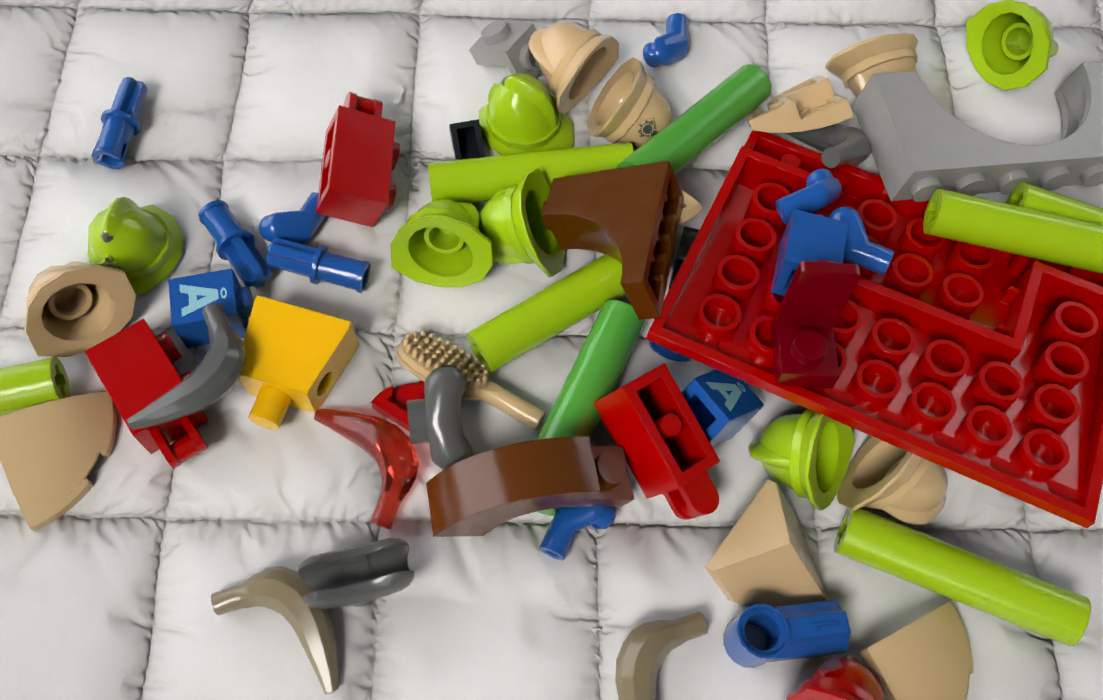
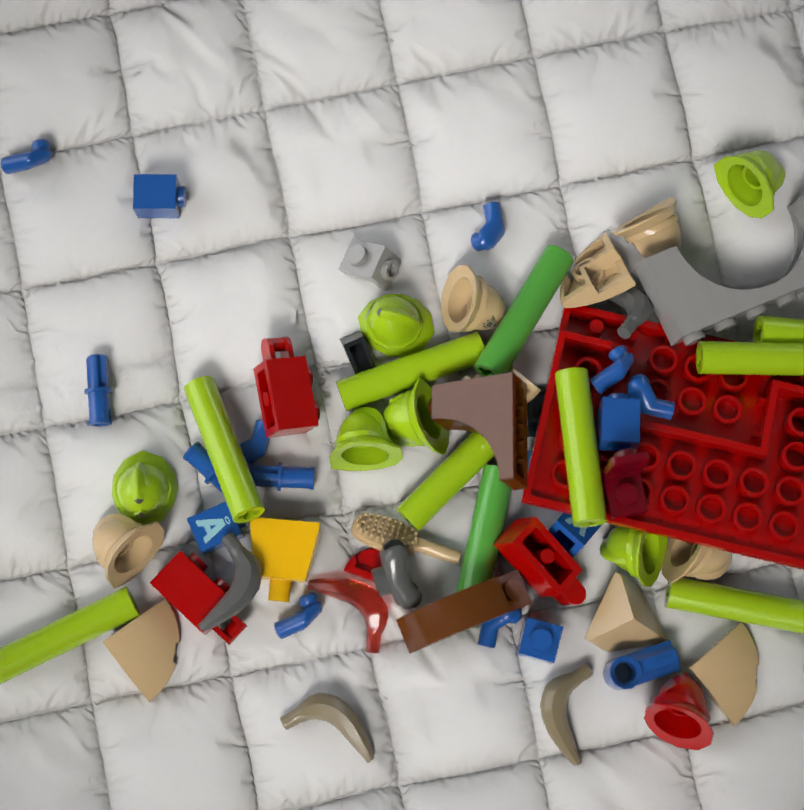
camera: 10 degrees left, 15 degrees up
dark grey piece [298,538,415,610] -> none
tan piece [528,22,619,114] -> none
none -> lime piece [184,376,265,523]
none -> blue arm [274,592,323,639]
none -> blue brick [515,617,563,664]
none -> lime piece [555,367,607,527]

